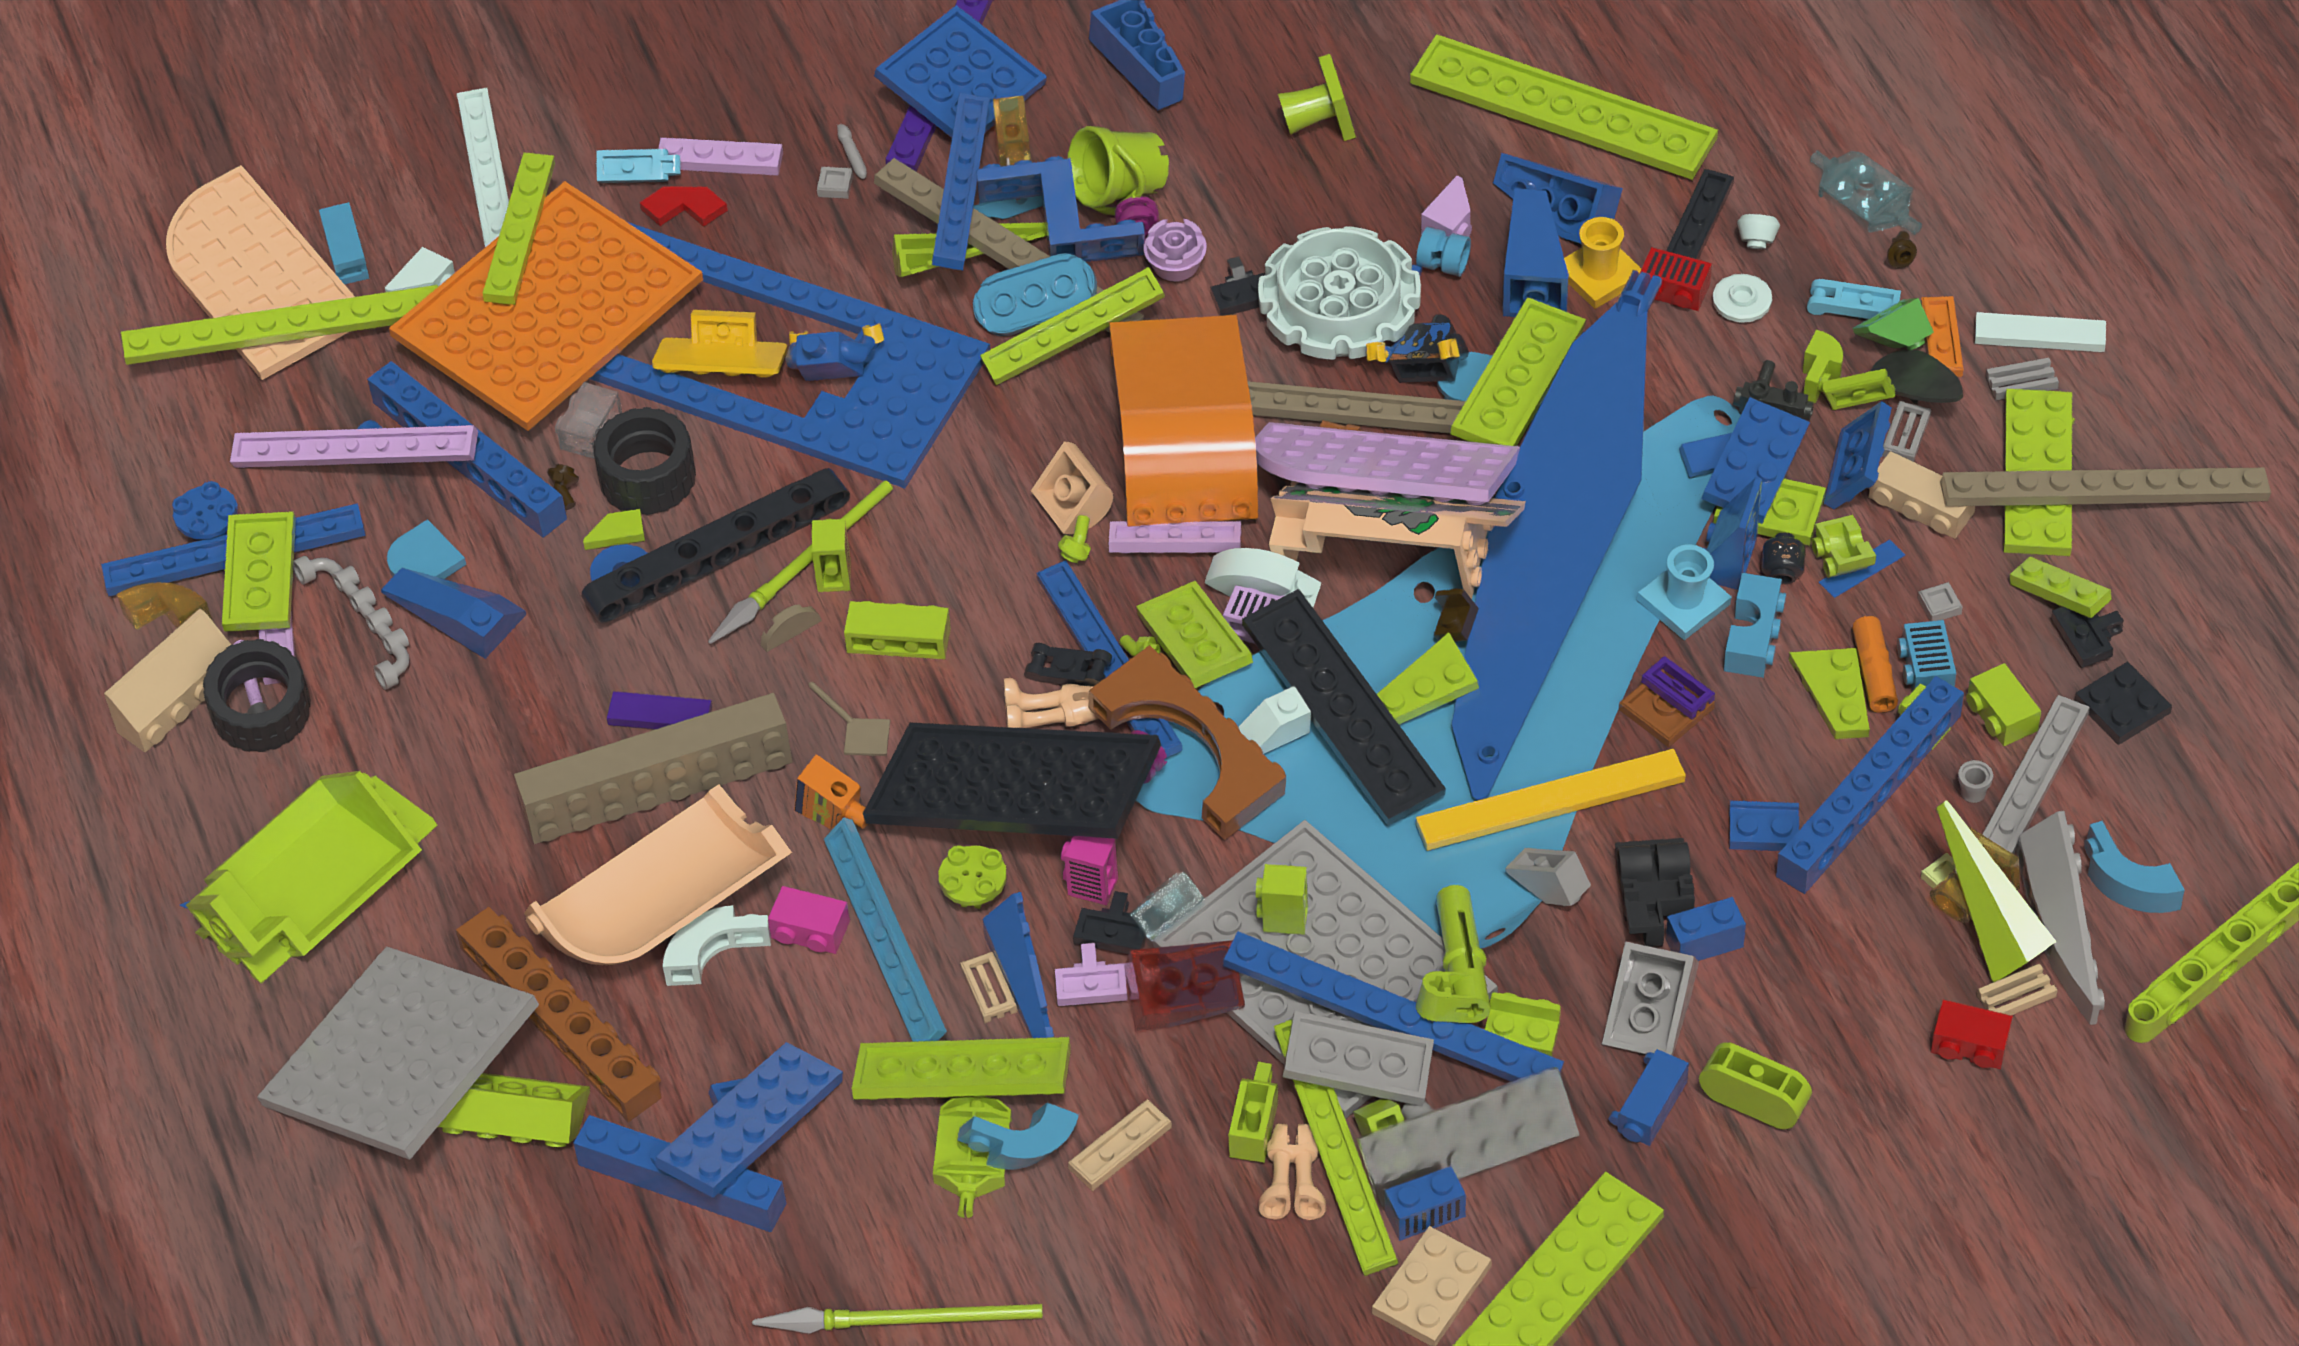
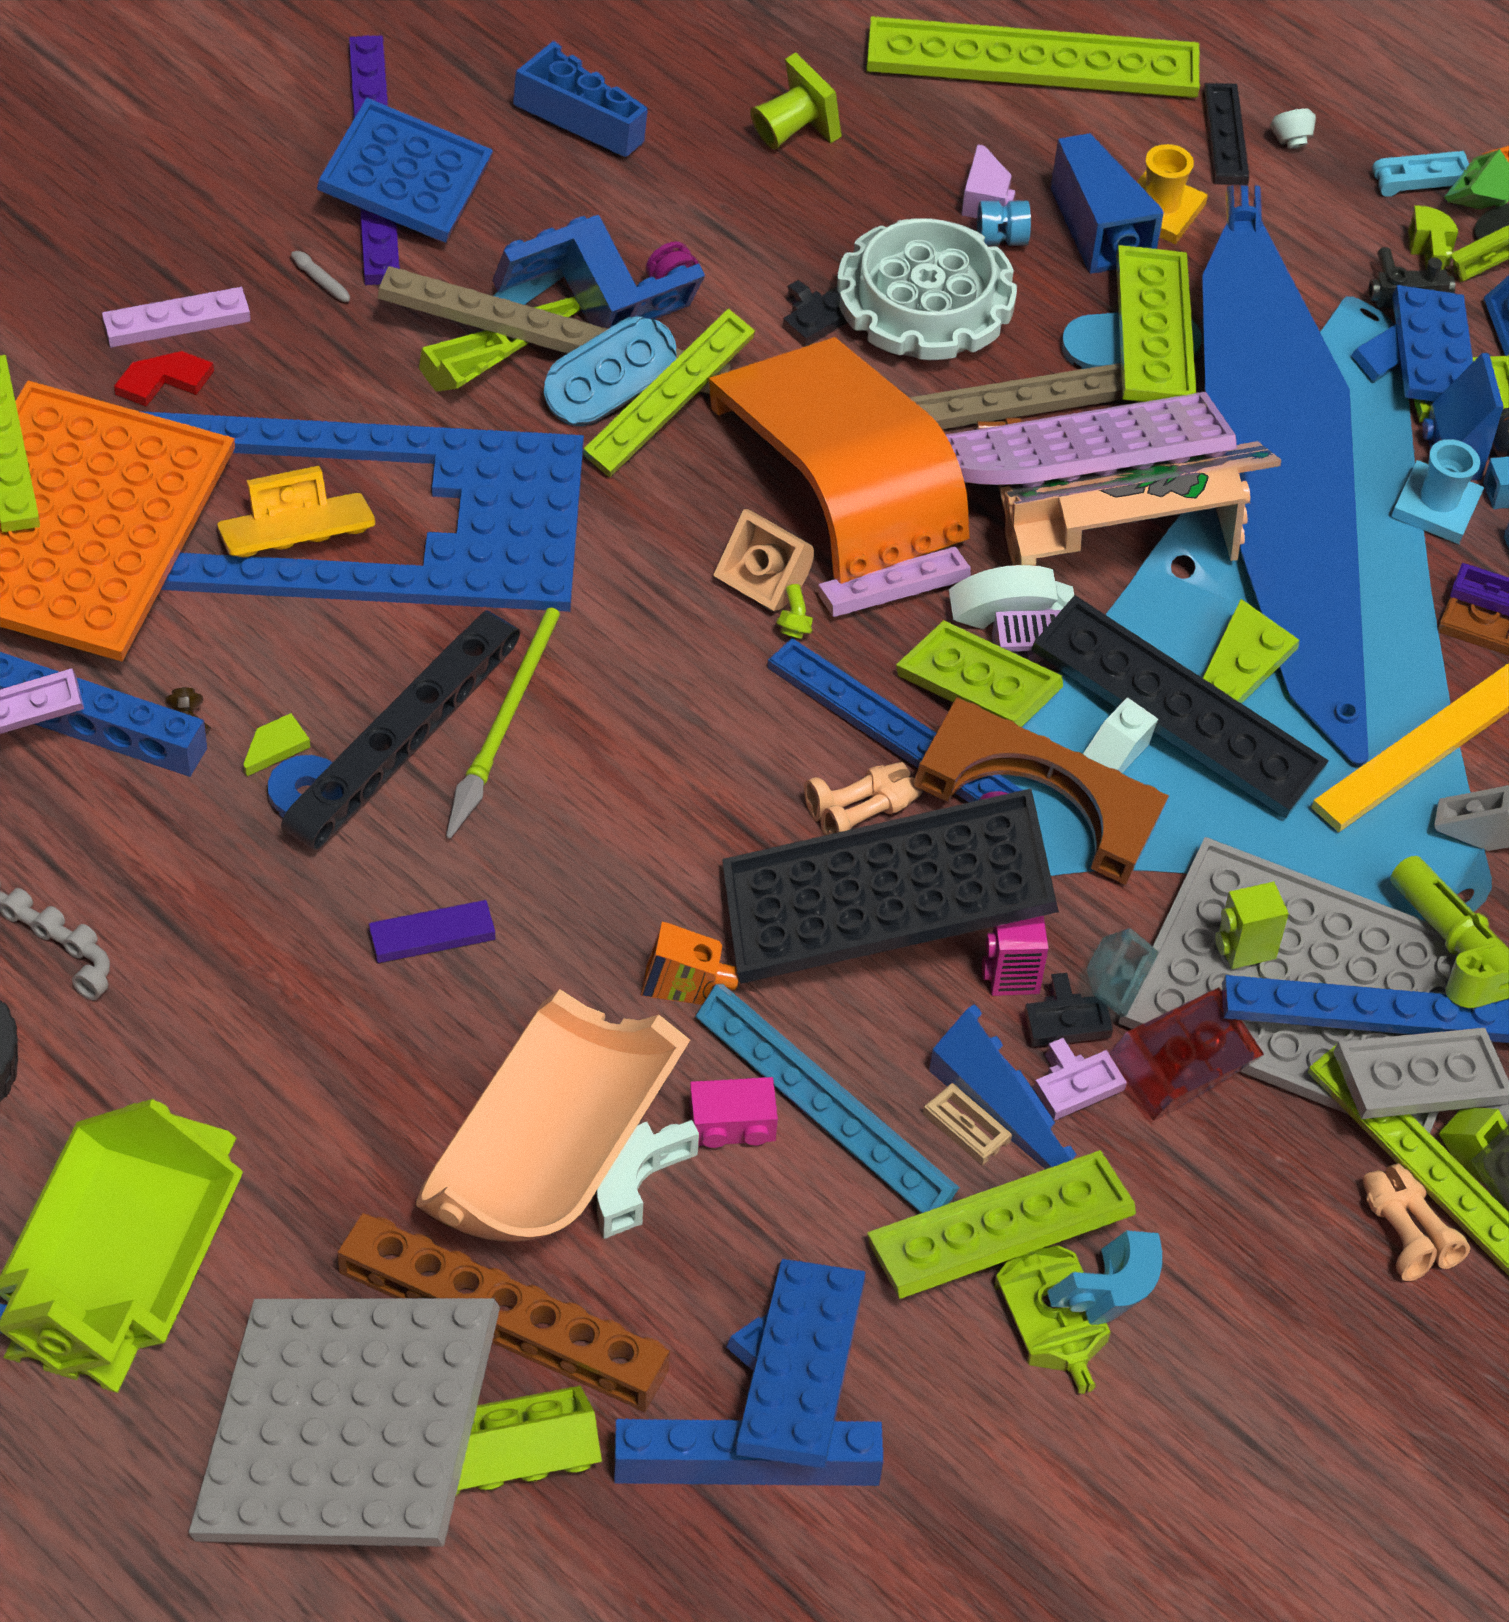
camera: 30 degrees left, 0 degrees up
blue wedge [381,568,526,659] -> none
dark azure tile [387,519,467,579] -> none
dark tan brick [514,693,793,844] -> none
clear brick [555,382,622,459] -> none
black tyre [593,407,696,515] -> none
medium azure hinge [597,149,681,183] -> none
lime piece [752,1304,1043,1334] -> none
dark tan tile [761,604,822,652] -> none
blue torso [786,323,884,381] -> none
dark tan piece [808,682,891,756] -> none
lime brick [812,519,851,592] -> none
light grey tile [817,167,853,199] -> none
lime brick [844,601,951,659] -> none
blue plate [932,93,990,270] -> none
lime plate [938,845,1007,909] -> none
clear yellow torso [993,96,1031,166] -> none
black plate [1024,643,1113,687] -> none
lime piece [1067,126,1169,215] -> none
tan tile [1068,1099,1172,1191] -> none
lime plate [1120,635,1161,657] -> none
lavender cone [1144,219,1207,281] -> none
lime hinge [1229,1062,1278,1163] -> none
torso [1366,314,1469,383] -> none
dark brown bracket [1434,588,1479,642] -> none
blue wedge [1493,153,1623,243] -> none
red brick [1639,247,1712,311] -> none
light aqua wheel [1713,274,1772,322] -> none
clear light blue plate [1810,150,1922,235] -> none
dark brown plate [1887,231,1917,268] -> none

